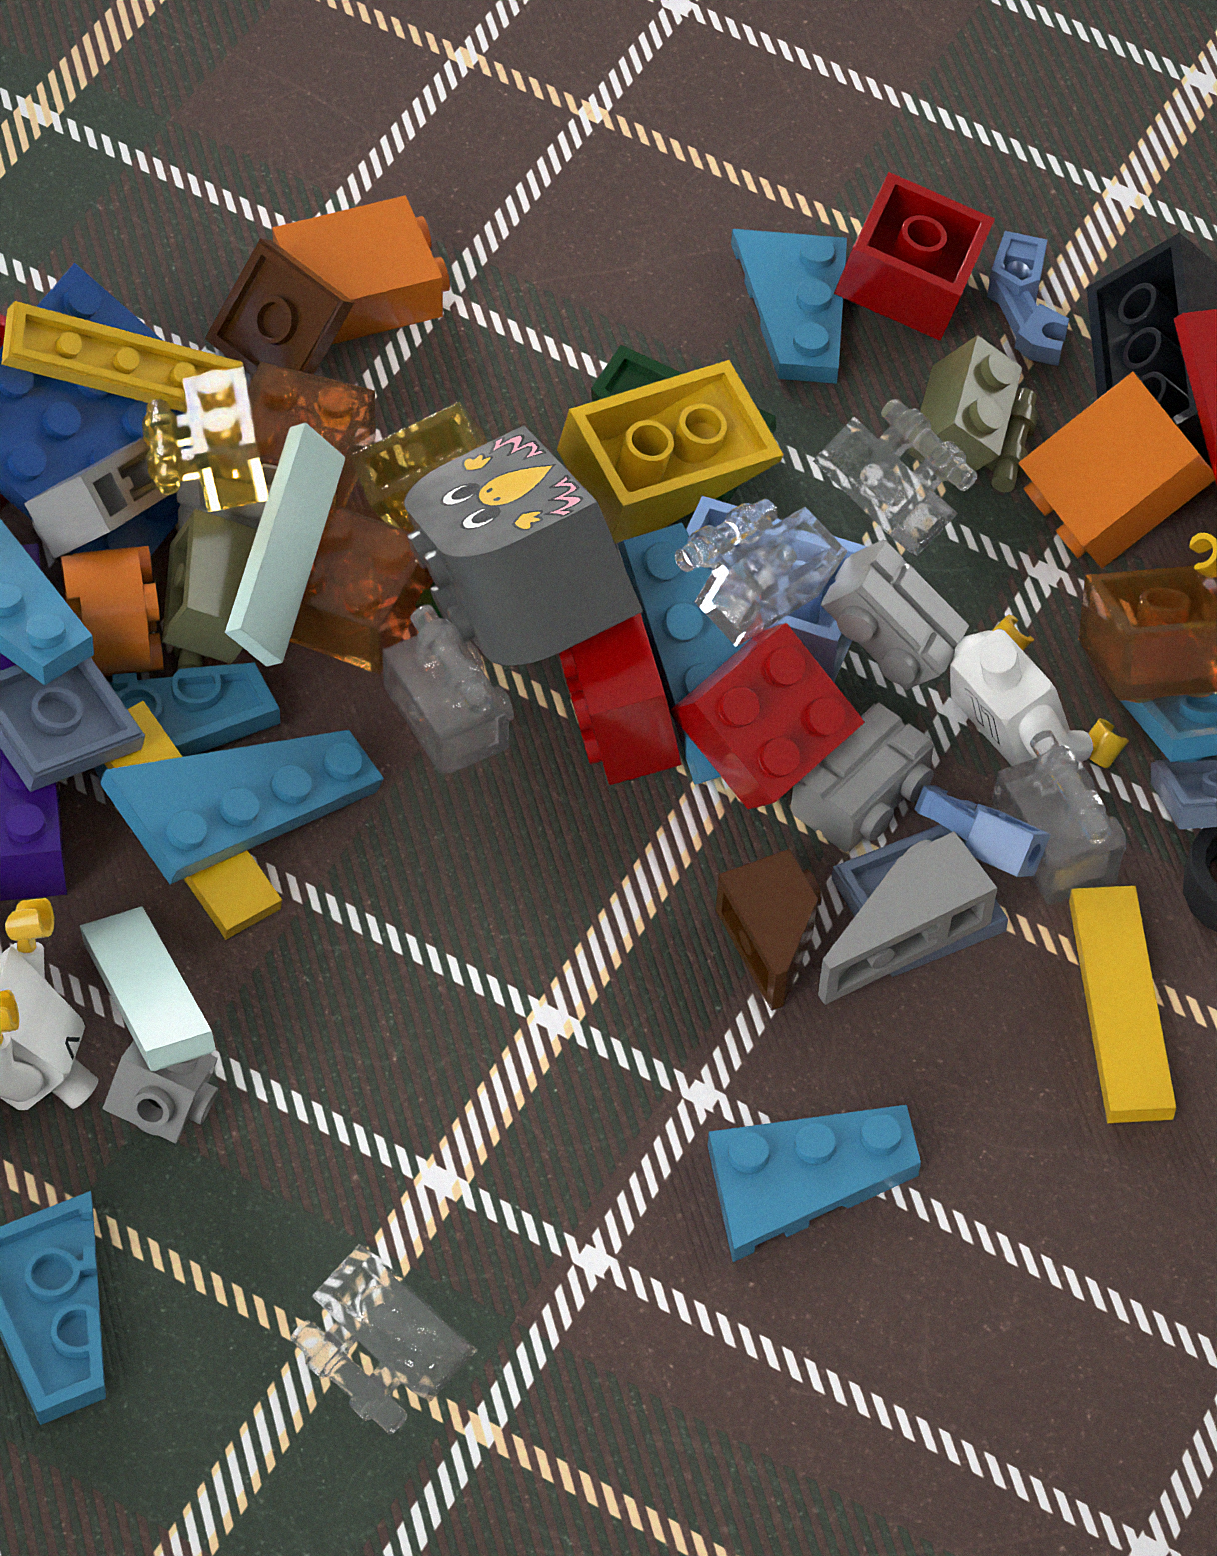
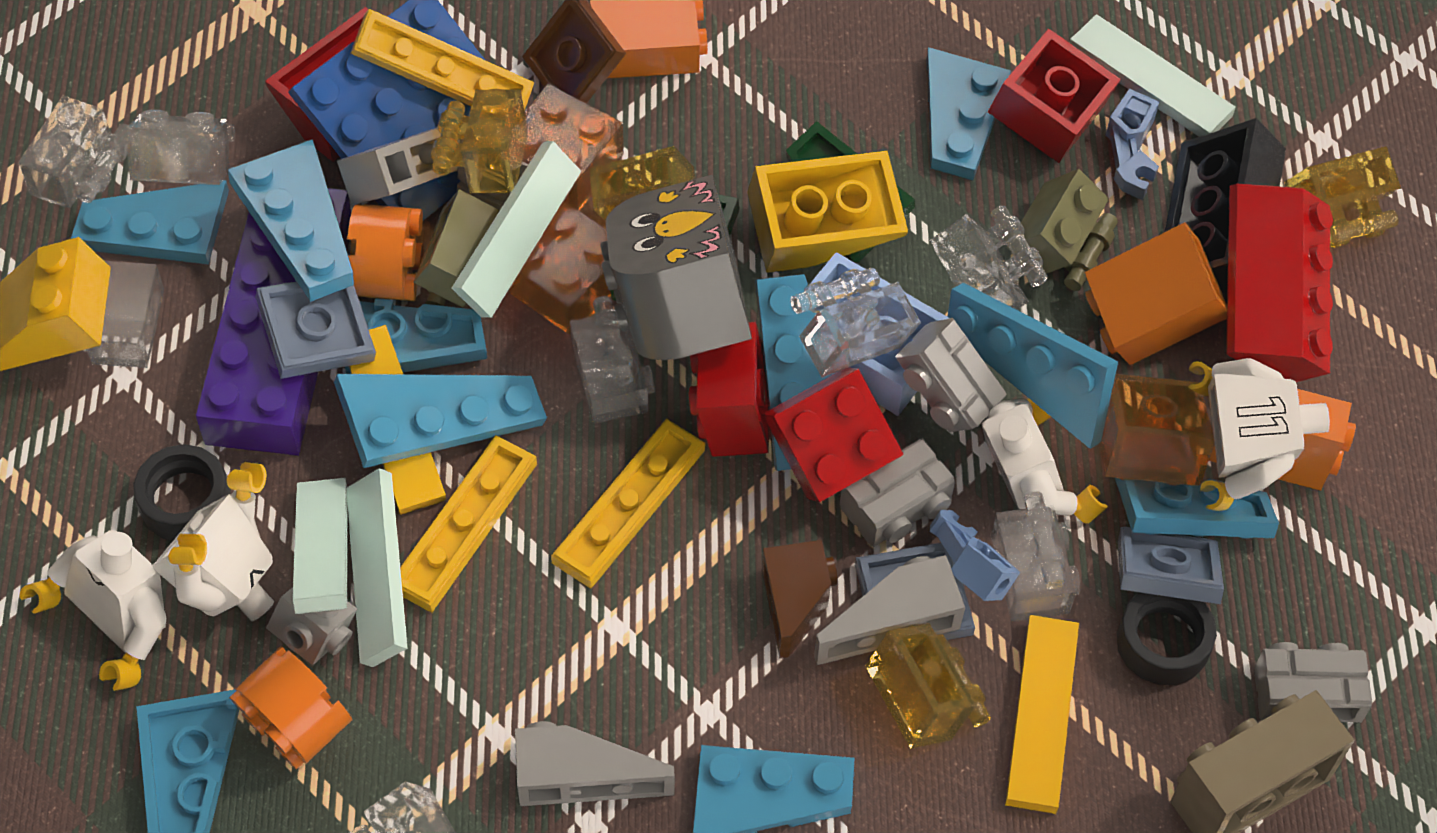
camera: 15 degrees right, 5 degrees up
none -> orange brick [229,646,352,770]
none -> light aqua tile [346,468,408,667]
none -> yellow tile [400,435,537,613]
none -> light grey slope [515,721,675,806]
none -> yellow tile [551,418,705,589]
none -> clear yellow brick [865,623,991,749]
none -> dark azure wing [947,283,1118,449]
none -> light aqua tile [1070,14,1236,137]

